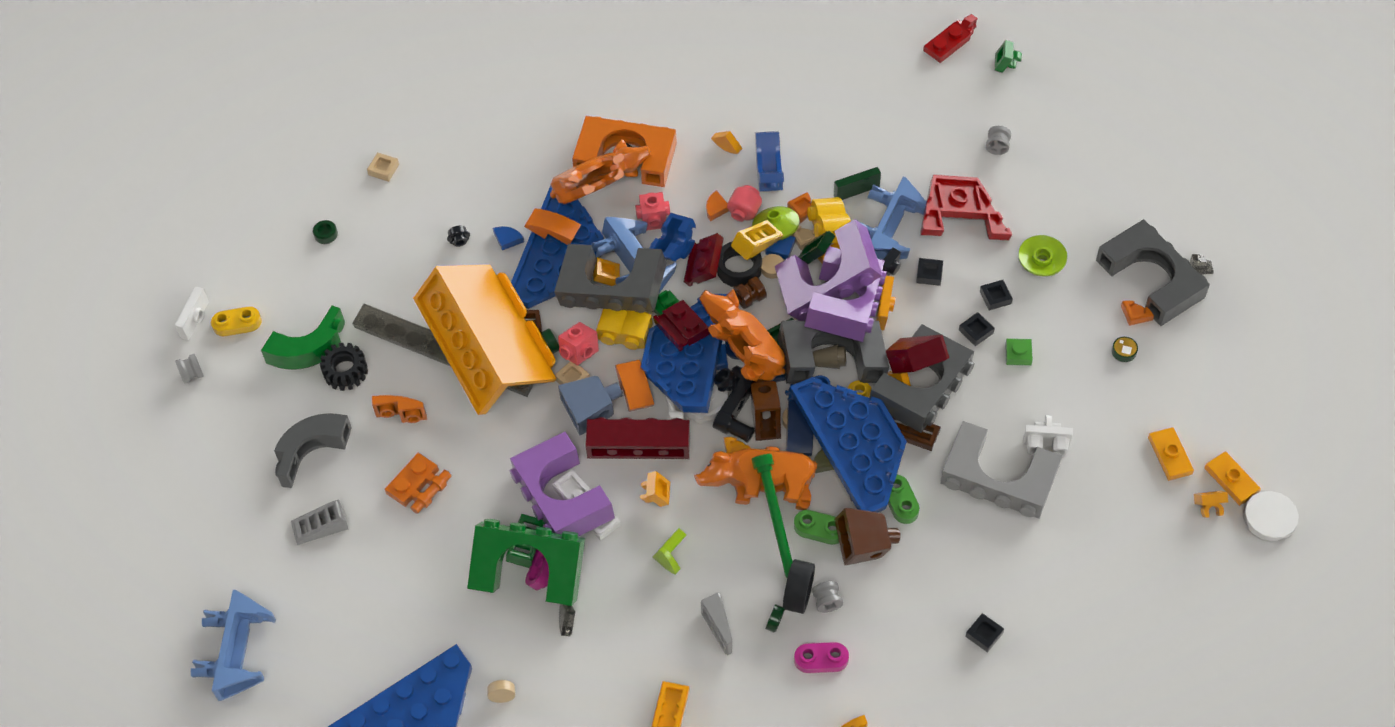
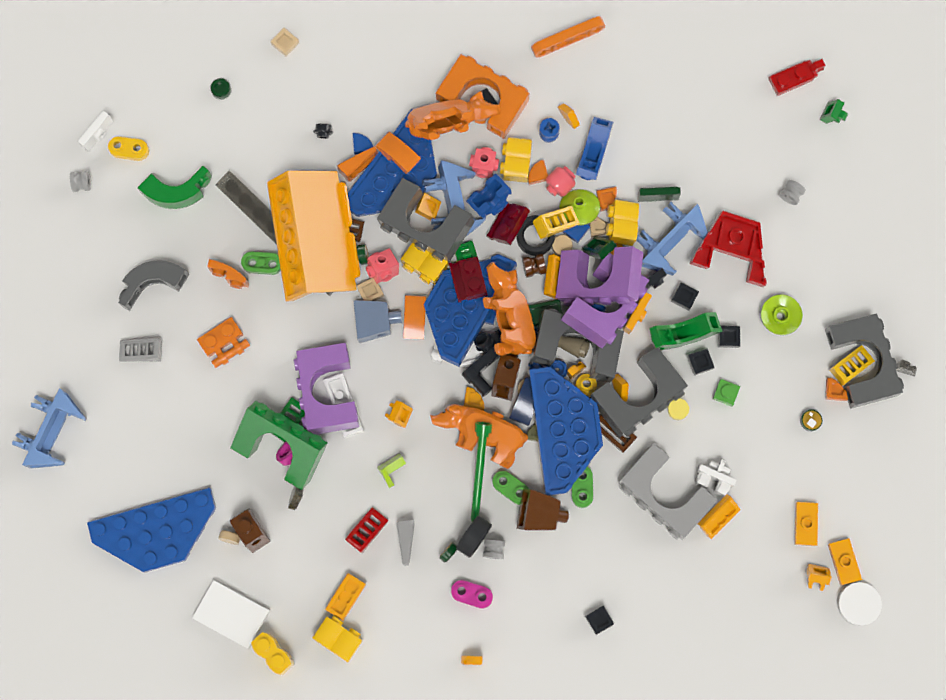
camera: 20 degrees right, 20 degrees up
black tyre [320,343,368,391] -> none
dark red brick [586,417,690,459] -> none
dark red slope [886,334,950,374] -> none
none -> reddish brown torso [230,508,271,553]
none -> bright green plate [241,252,281,275]
none -> orange slope [337,147,378,182]
none -> red slope [345,507,389,554]
none -> yellow brick [500,137,532,183]
none -> orange beam [531,16,605,58]
none -> blue wheel [539,118,560,142]
none -> light orange plate [544,254,561,300]
none -> light orange tile [567,361,587,380]
none -> green arch [649,312,723,350]
none -> light yellow tile [668,399,689,420]
none -> light orange plate [698,494,741,539]
none -> yellow slope [829,345,875,386]

